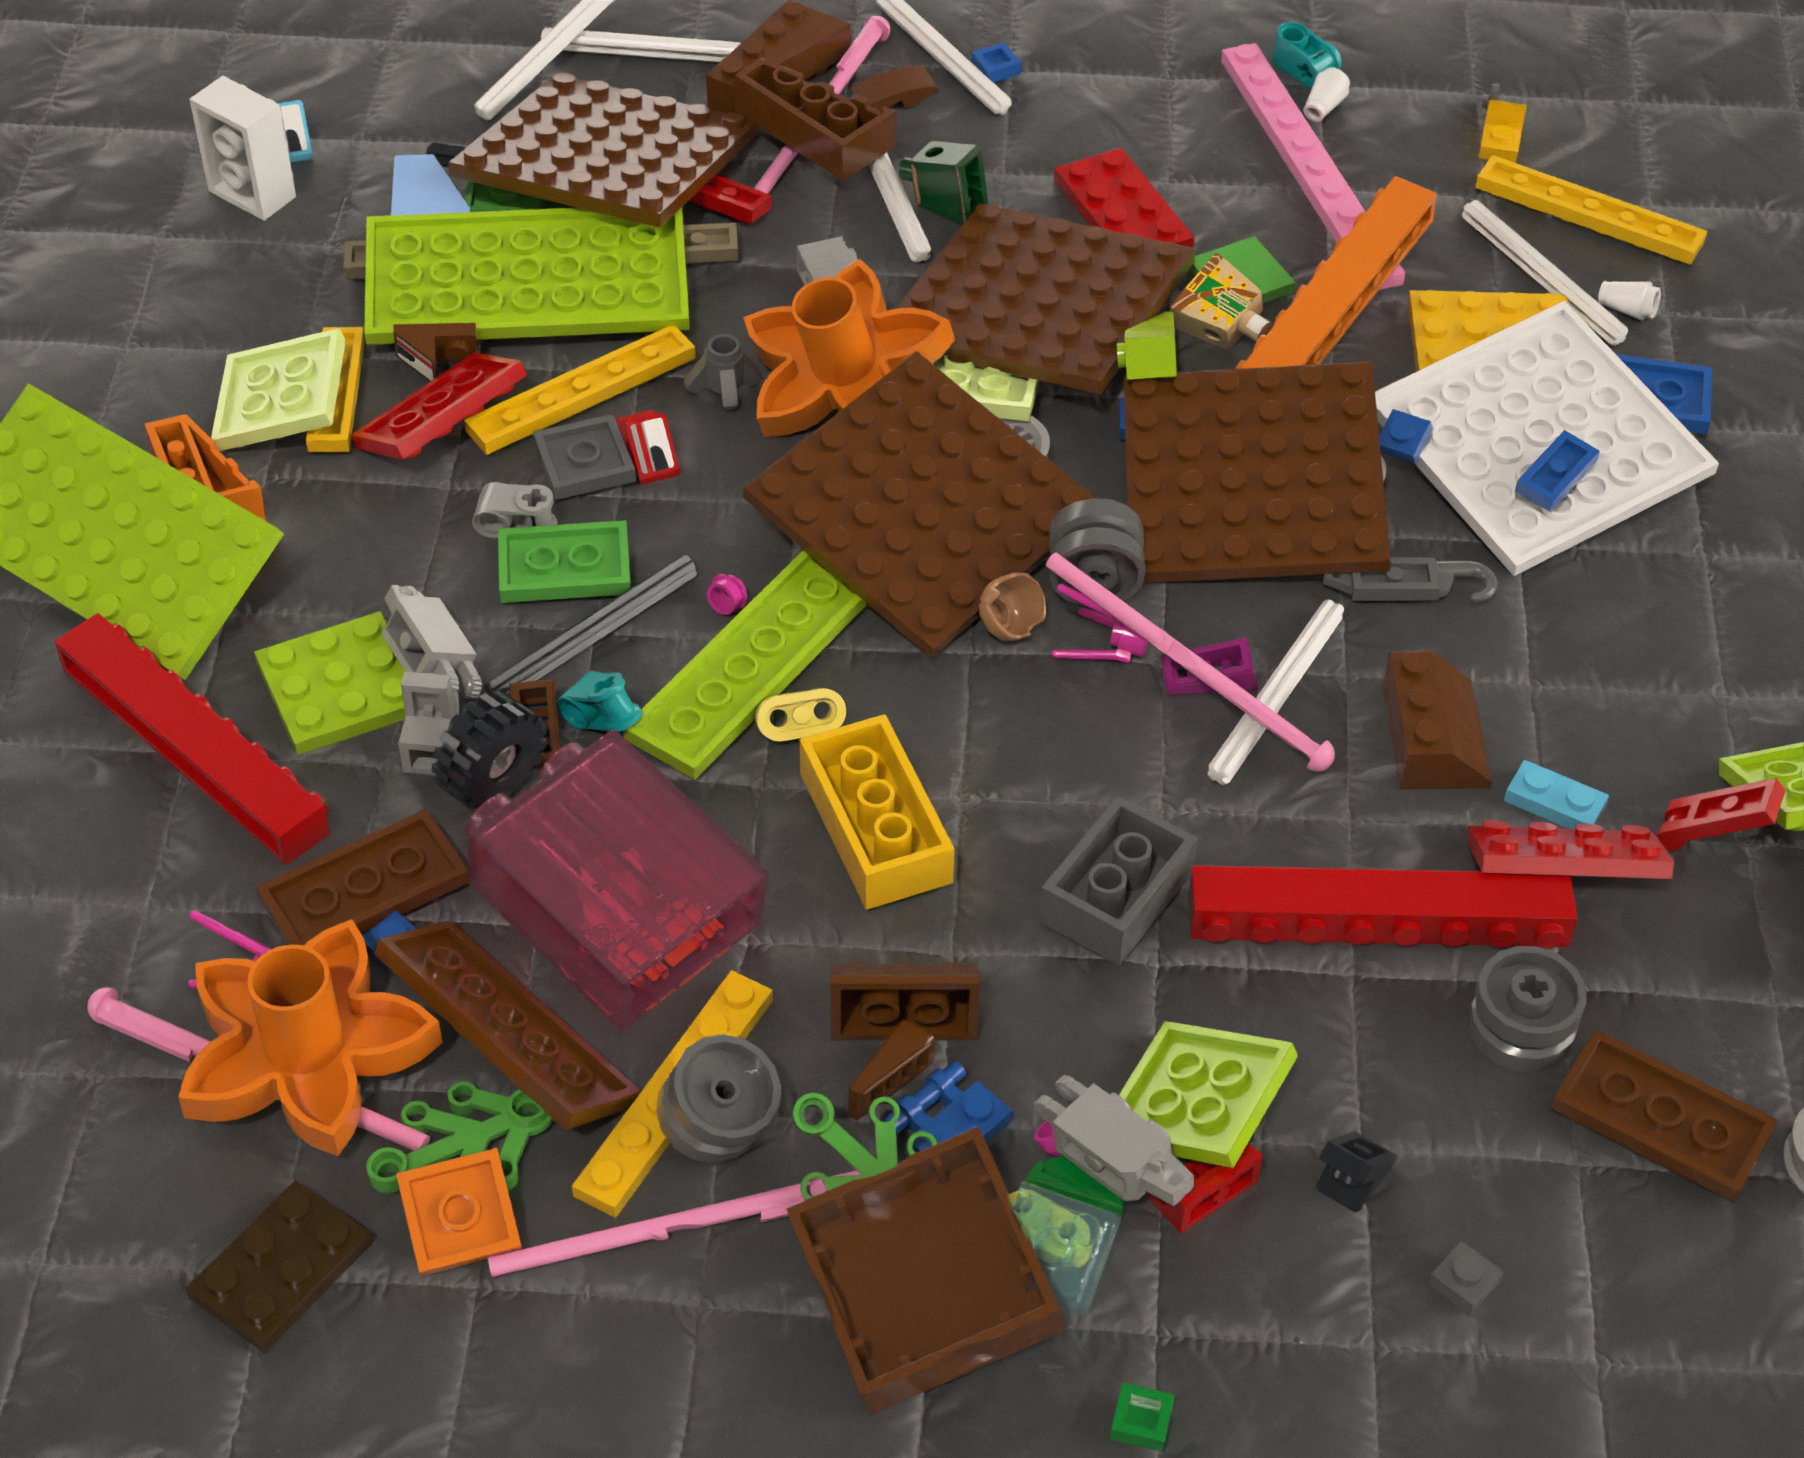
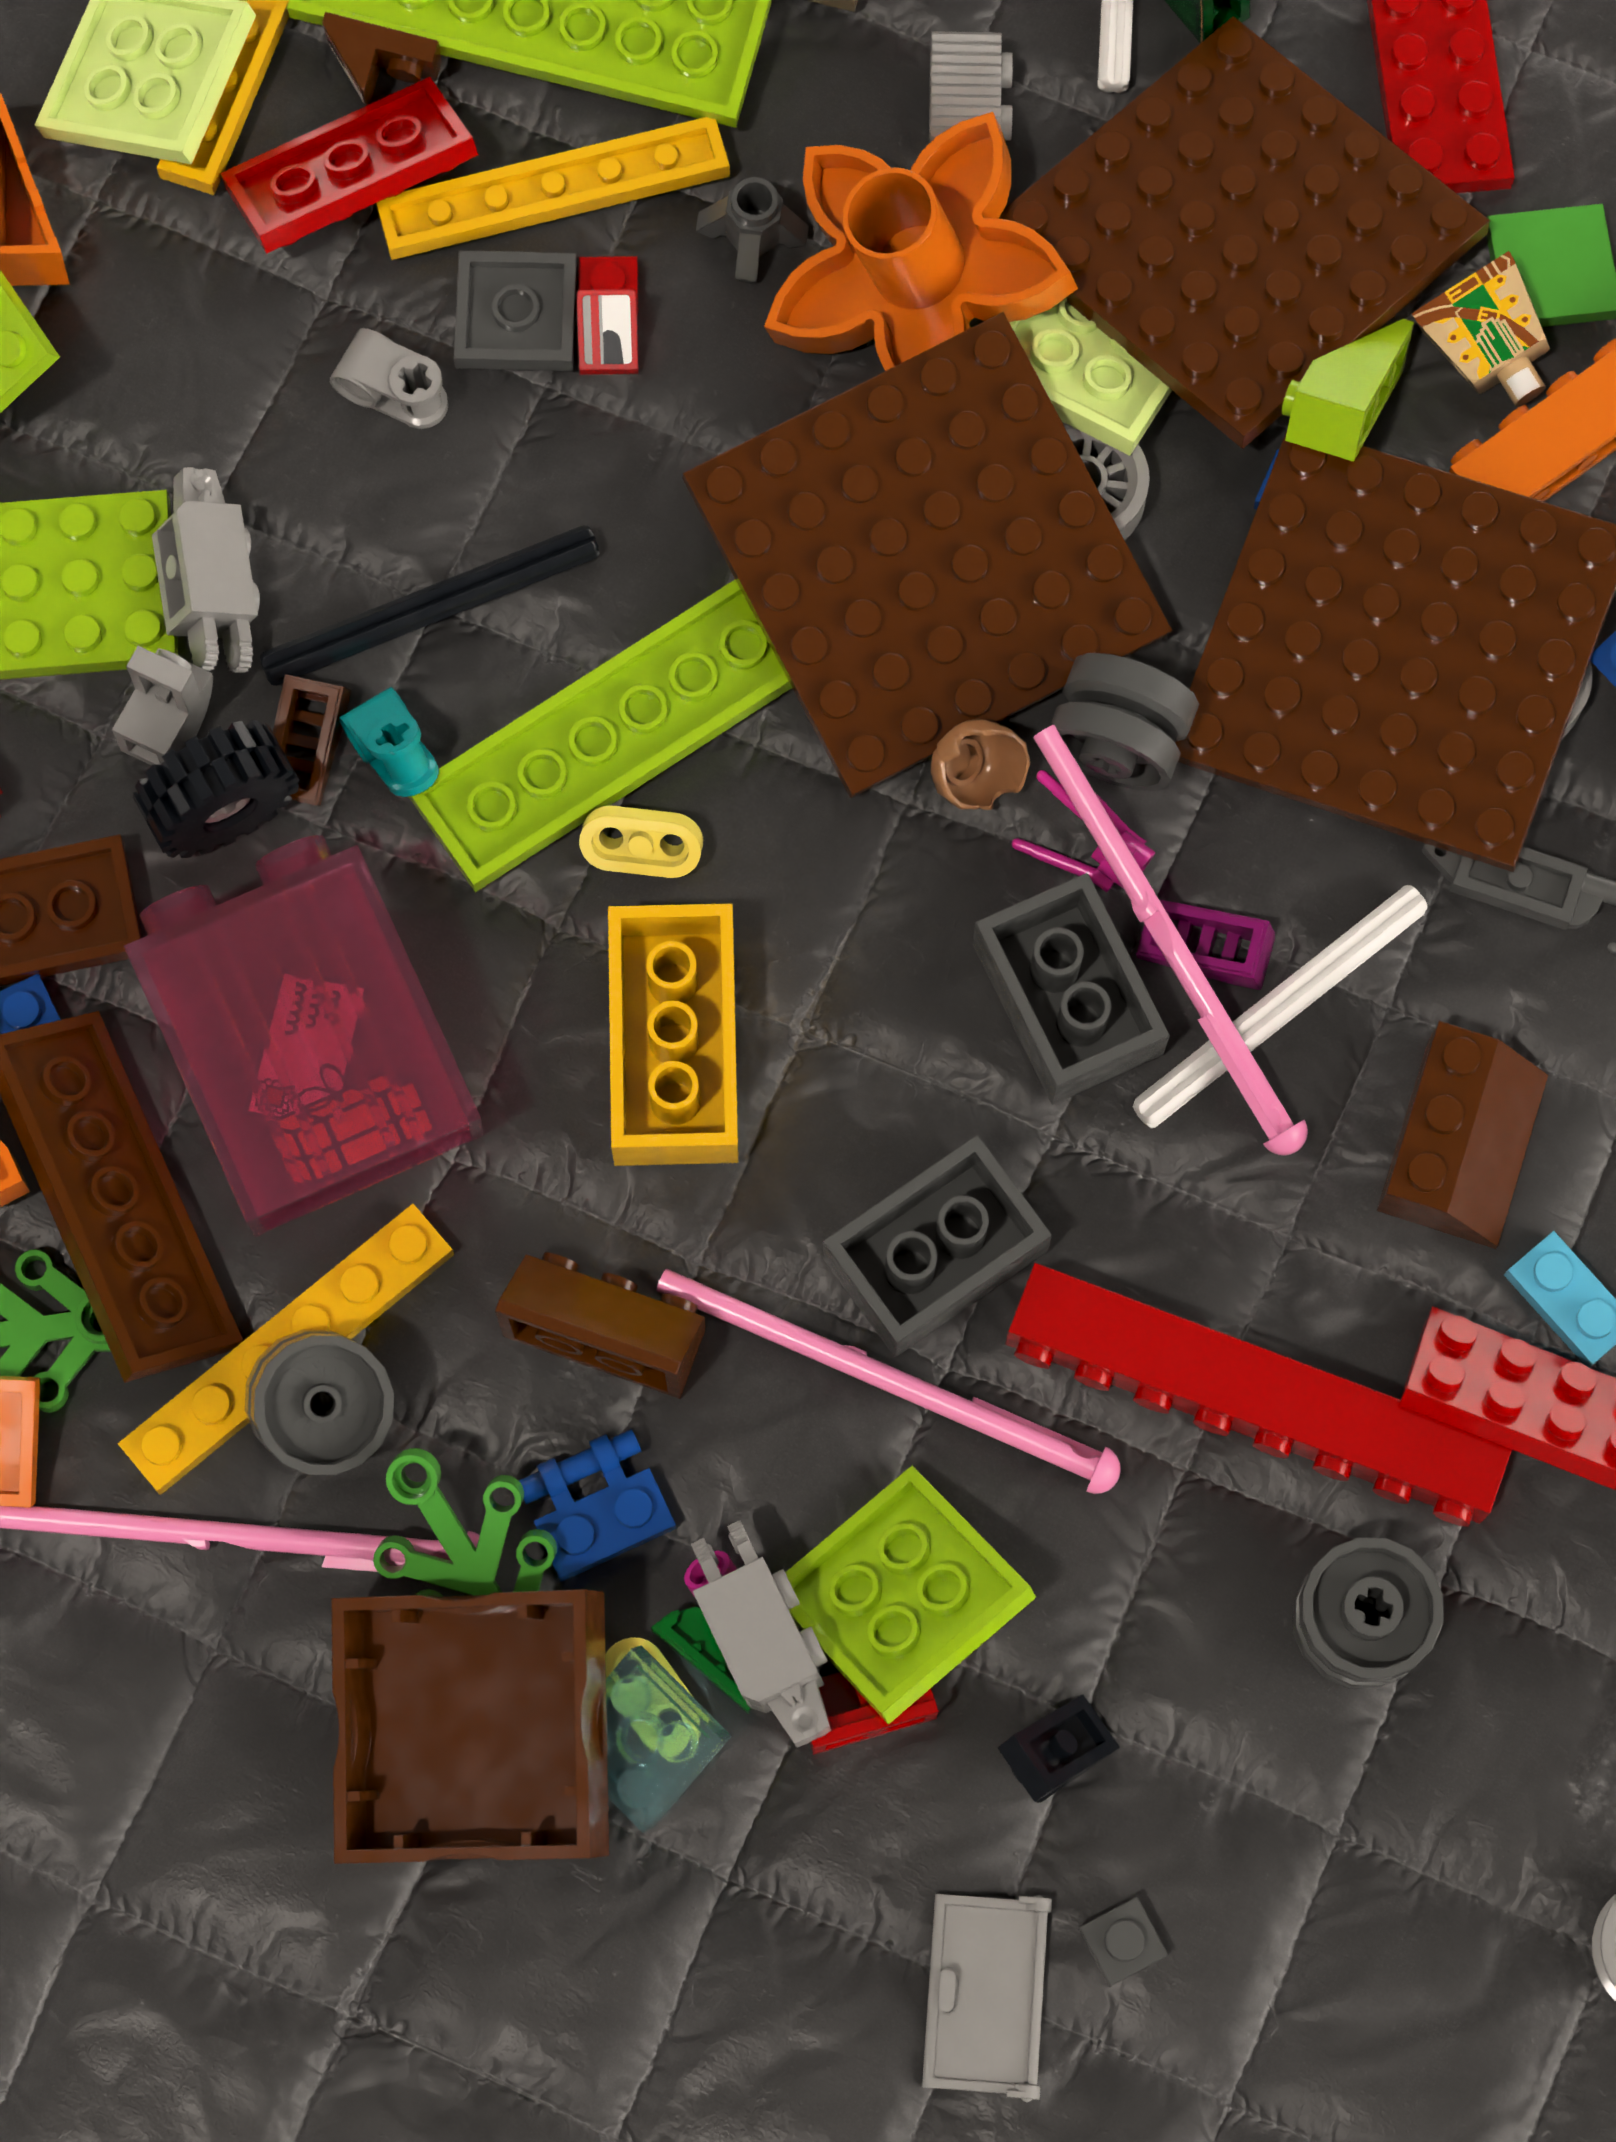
camera: 20 degrees right, 25 degrees up
bright green plate [498,520,631,603] -> none
dark pink plate [707,574,748,615] -> none
reddish brown slope [848,1019,935,1121] -> none
green plate [1110,1382,1175,1452] -> none
reddish brown plate [1550,1029,1779,1202] -> none
none -> bright pink bar [656,1269,1121,1494]
none -> light grey door [922,1894,1052,2102]
none -> dark grey brick [972,872,1170,1105]

